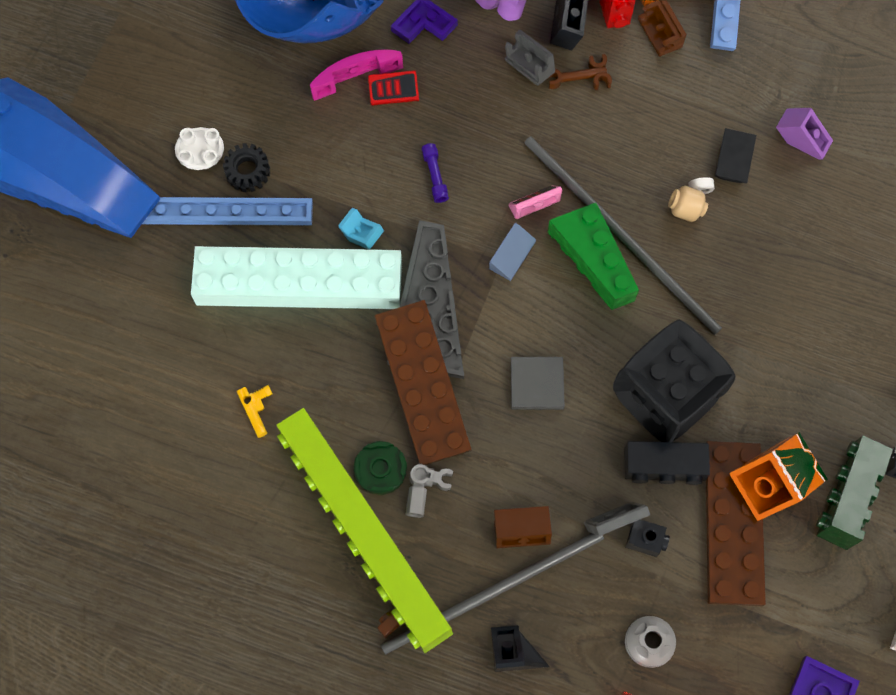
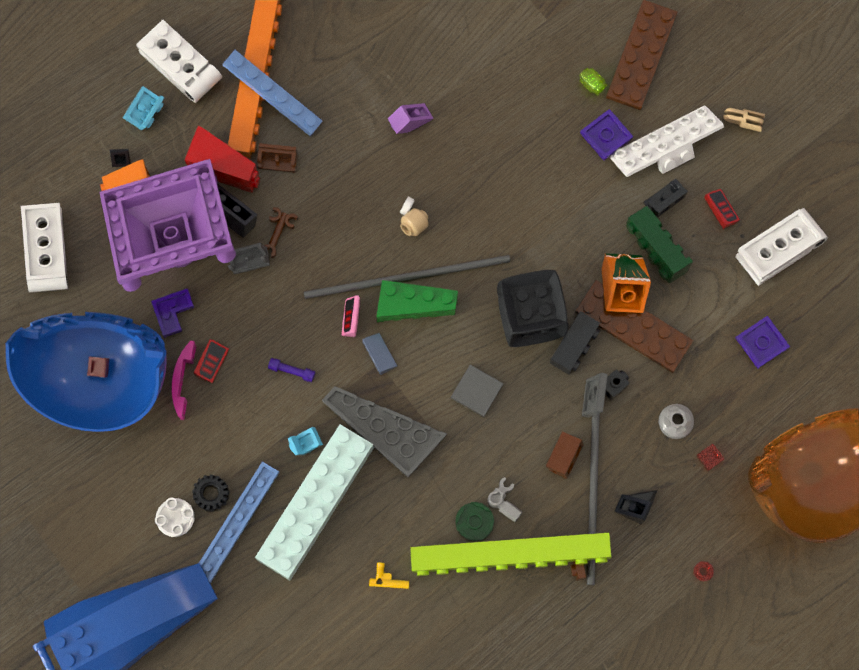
camera: 60 degrees left, 5 degrees up
reddish brown plate [375,300,472,465] -> none
black piece [715,128,757,184] -> none

